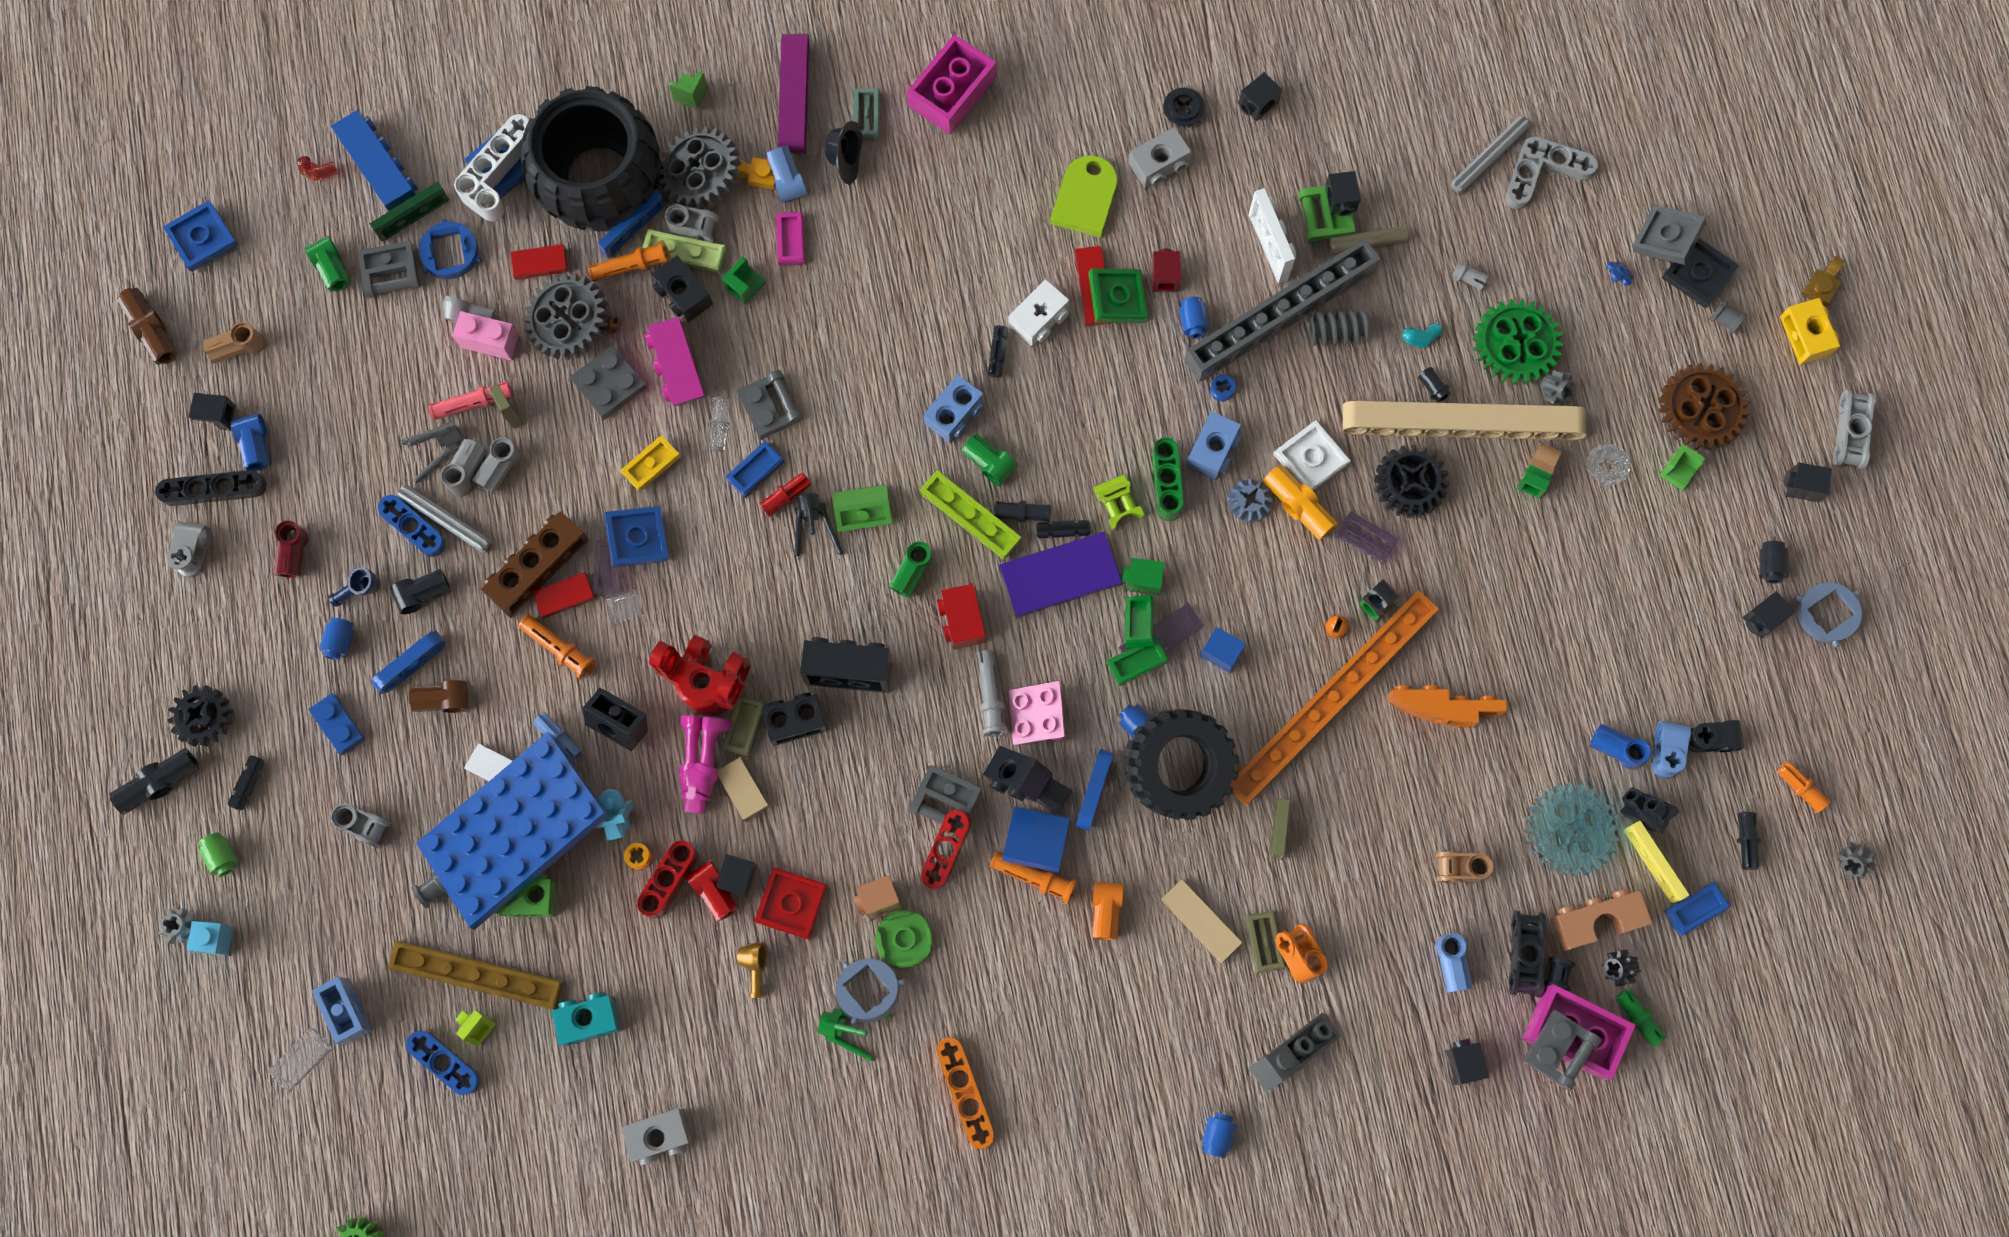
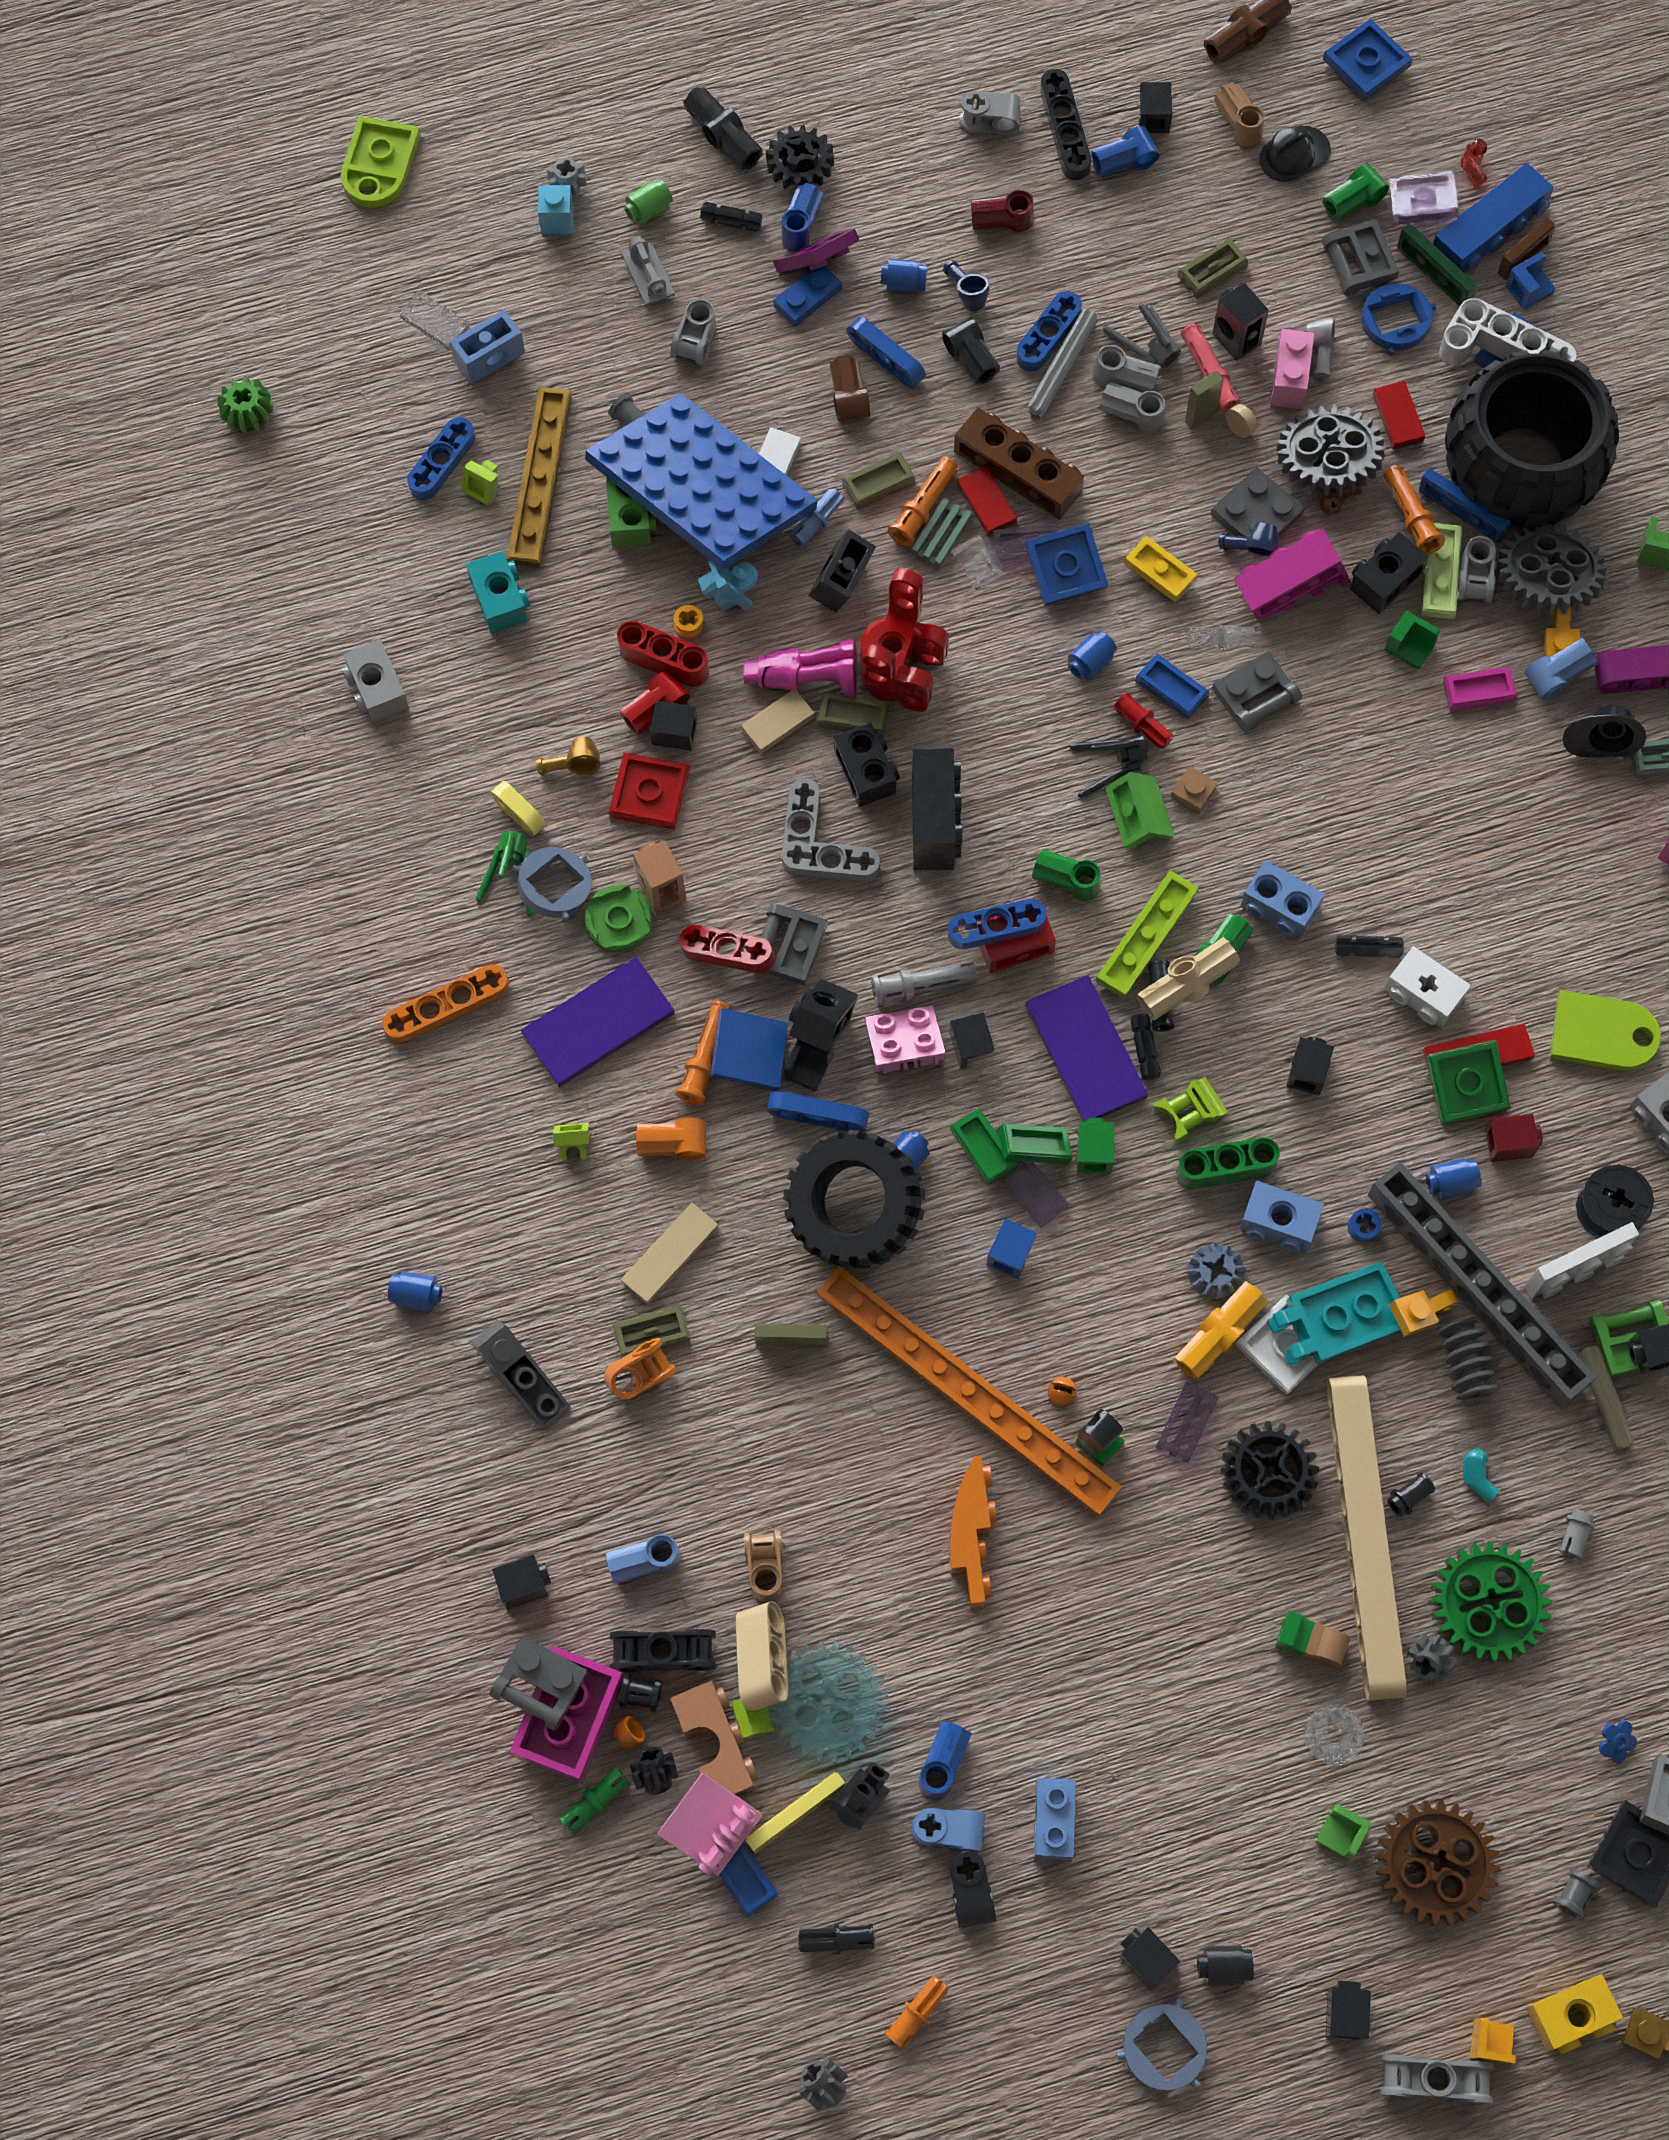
camera: 85 degrees right, 5 degrees down
none -> lime tile [341,116,421,208]
none -> light yellow beam [490,781,546,837]
none -> dark purple tile [521,956,675,1087]
none -> lime tile [553,1123,590,1161]
none -> orange hinge [612,1716,645,1749]
none -> light grey hinge [622,236,675,306]
none -> bright pink hinge [657,1772,763,1876]
none -> lime tile [732,1699,774,1738]
none -> tan beam [736,1601,788,1712]
none -> magenta wing [773,229,860,273]
none -> blue piece [782,183,824,251]
none -> light grey beam [782,778,880,882]
none -> olive tile [842,452,915,509]
none -> sand green tile [911,498,972,568]
none -> blue beam [948,899,1047,949]
none -> black panel [949,1012,994,1069]
none -> medium blue brick [1034,1778,1076,1861]
none -> blue brick [1068,631,1117,680]
none -> tan piece [1137,937,1240,1021]
none -> medium nougat plate [1170,766,1218,814]
none -> olive tile [1177,238,1248,298]
none -> black brick [1213,282,1269,361]
none -> dark blue bar [1218,522,1279,557]
none -> tan tile [1226,404,1257,438]
none -> black piece [1260,126,1331,182]
none -> teal tile [1267,1261,1402,1366]
none -> black brick [1286,1037,1334,1096]
none -> clear purple plate [1389,171,1458,225]
none -> light orange plate [1389,1290,1458,1337]
none -> light orange panel [1470,2018,1517,2065]
none -> reddish brown tile [1497,218,1555,280]
none -> blue panel [1505,252,1555,310]
none -> black piece [1576,1164,1654,1239]

